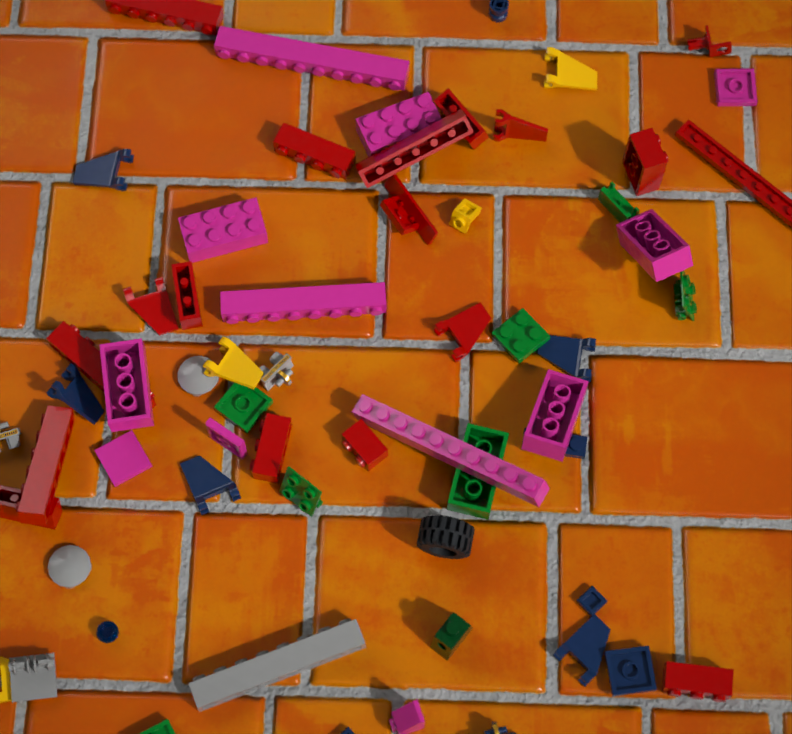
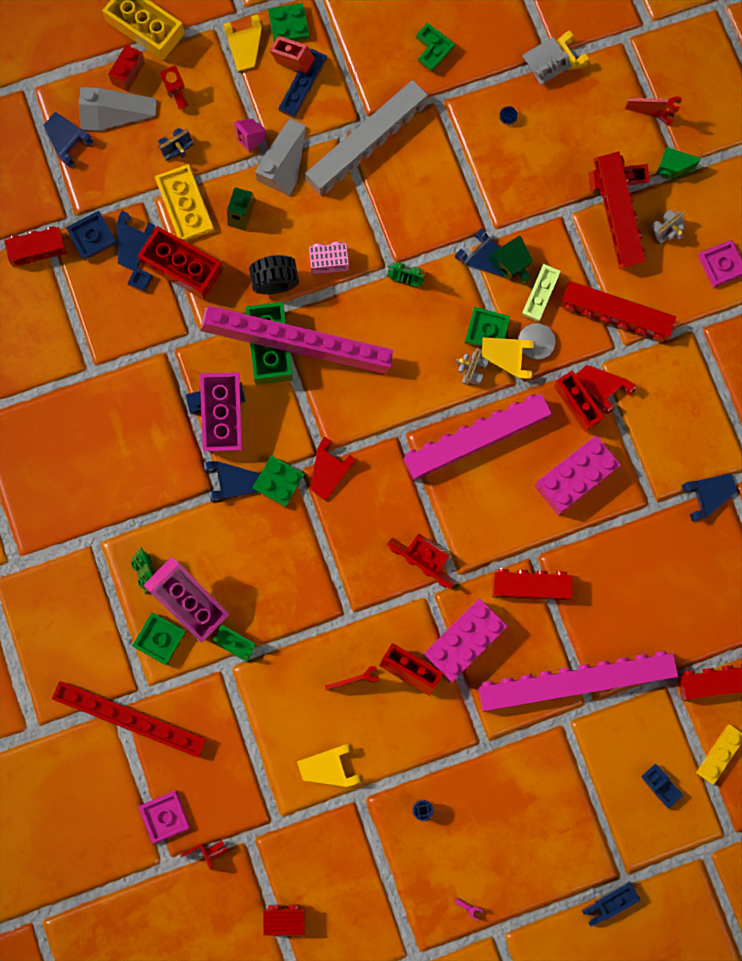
camera: 155 degrees right, 10 degrees up
dark blue flag [47,363,105,425] -> none
light grey dish [48,545,92,589] -> none
dark pink tile [94,430,153,487] -> none
dark pink brick [99,338,154,432] -> none
dark pink tile [205,417,248,459] -> none
red brick [249,413,293,483] -> none
red brick [341,419,388,471] -> none
red brick [355,109,474,188] -> none
yellow bracket [449,198,482,234] -> none
red brick [622,127,669,196] -> none
none -> green plate [132,612,186,666]
none -> red brick [137,226,223,300]
none -> yellow tile [155,164,215,242]
none -> light grey wedge [255,119,306,196]
none -> bright pink brick [309,242,349,274]
none -> dark green torso [488,235,533,284]
none -> yellowish green plate [522,264,560,322]

